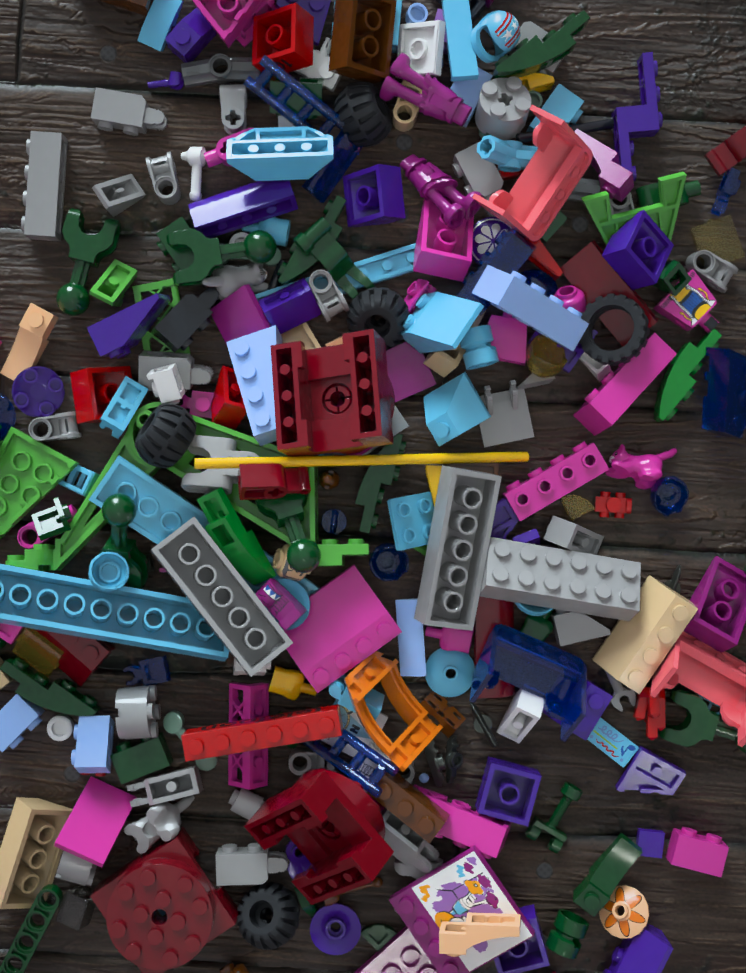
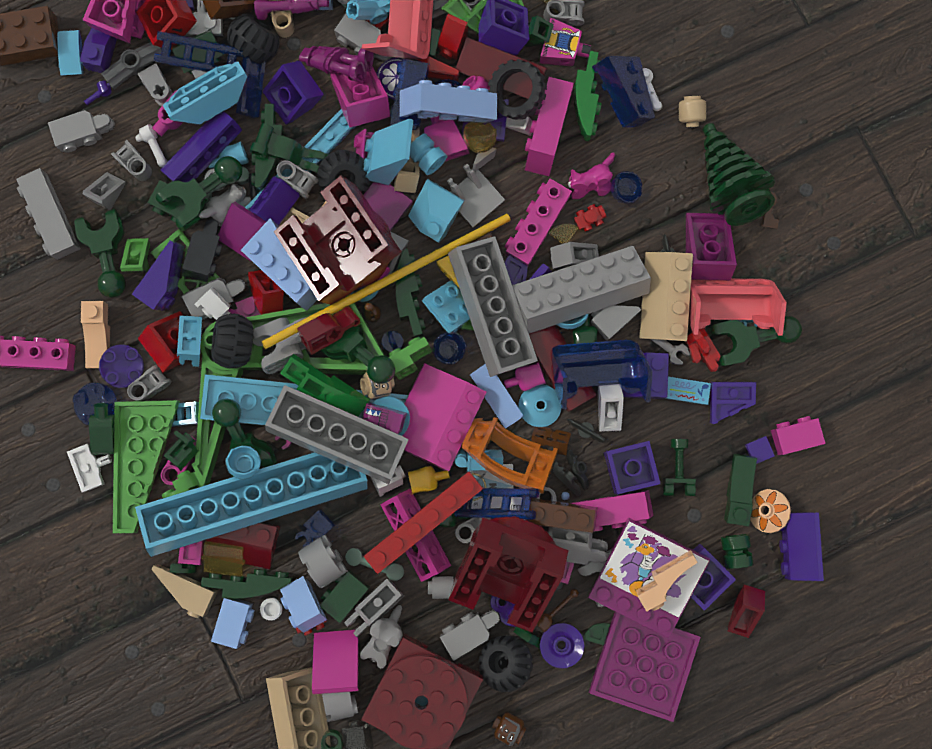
camera: 30 degrees left, 5 degrees down
none -> red slope [438,14,468,60]

